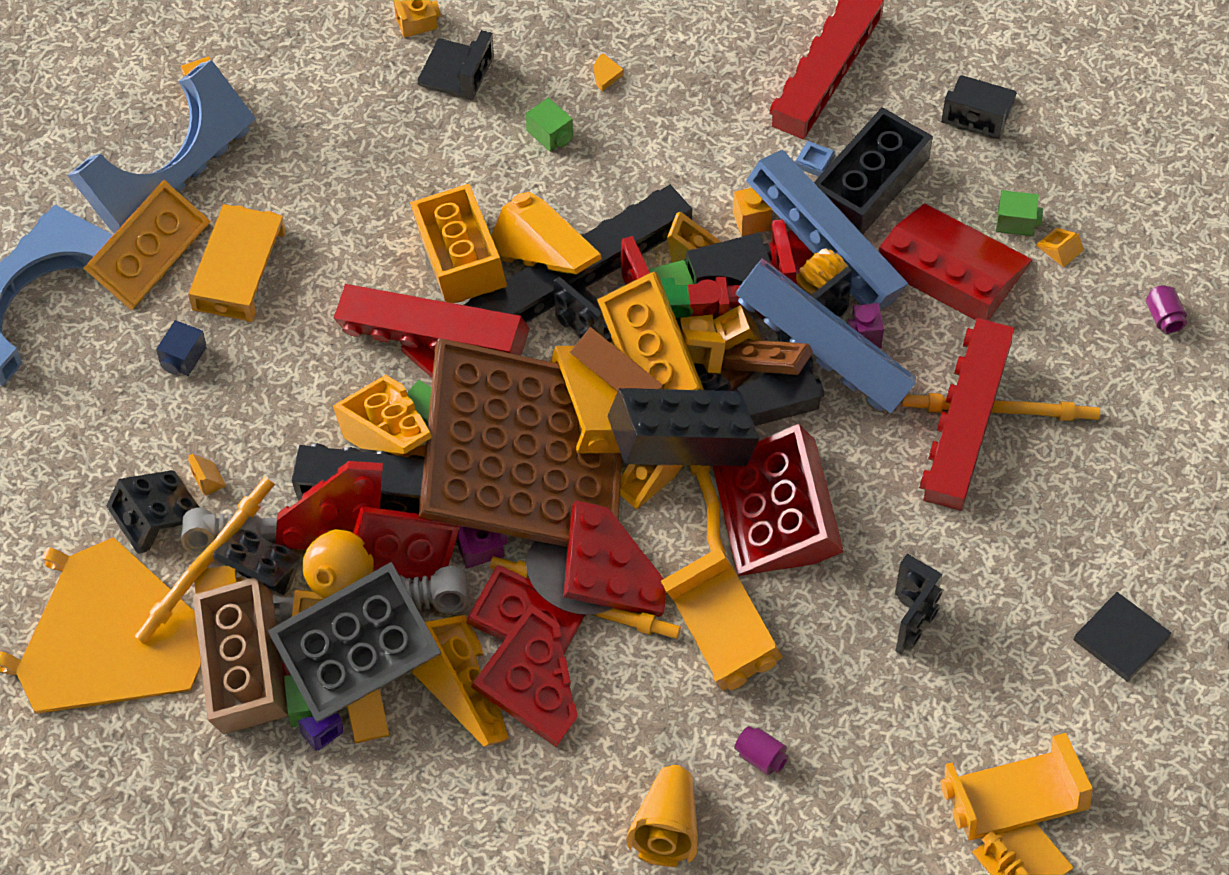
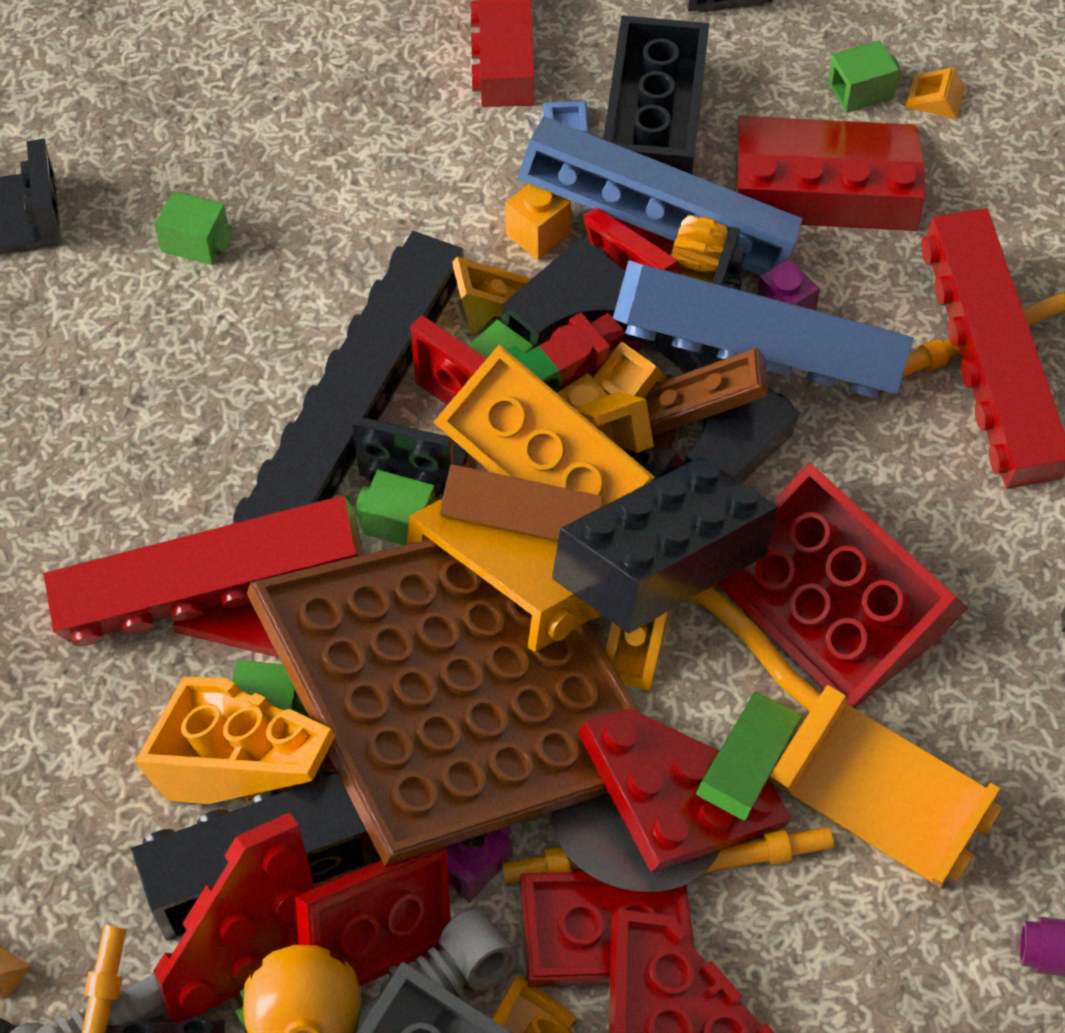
camera: 30 degrees left, 0 degrees up
light orange brick [410,184,507,303] -> none
light orange wedge [491,191,602,274] -> none
light orange tile [594,53,624,91] -> none
none -> bright green brick [356,470,436,545]
none -> bright green tile [696,691,802,821]

